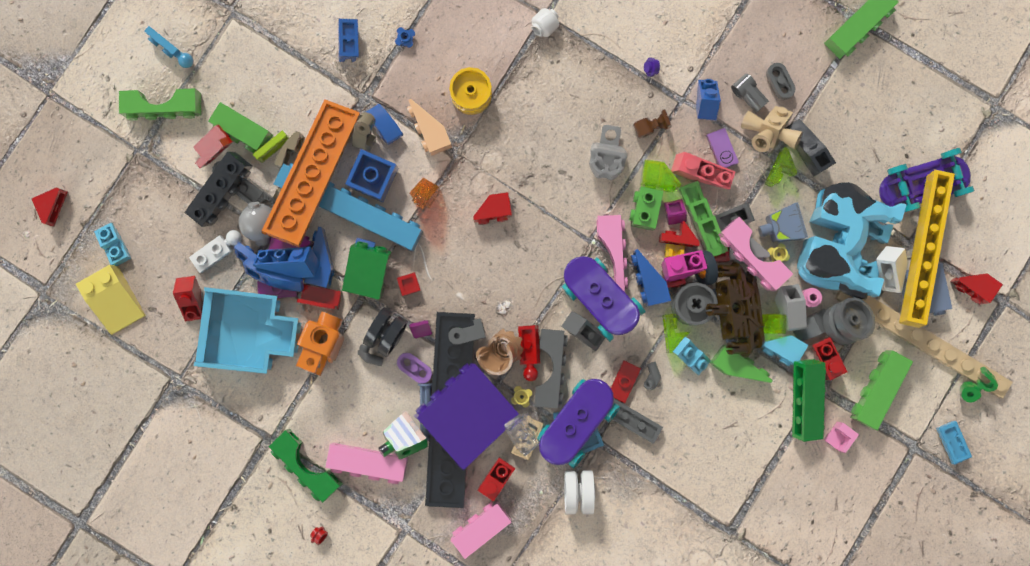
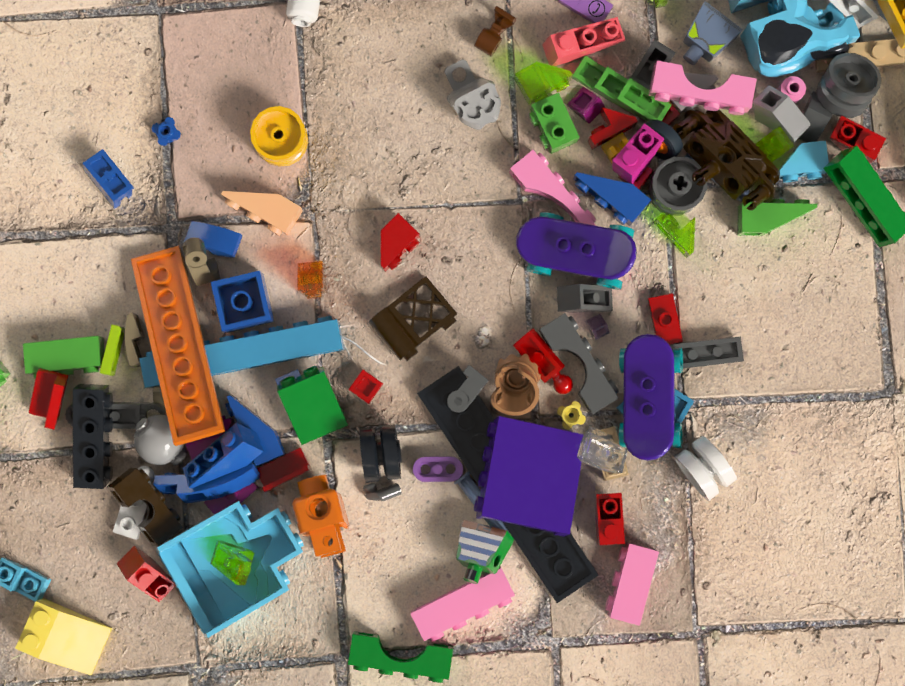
camera: 35 degrees left, 0 degrees up
magenta slope [409,320,432,339] -> none
dark grey arm [644,361,661,390] -> none
medium azure slope [673,337,711,375] -> none
light yellow plate [768,243,790,262] -> none
none -> dark brown arch [107,468,183,547]
none -> clear neon green slope [210,541,254,585]
none -> dark brown piece [368,276,457,361]
none -> piece [585,314,610,340]

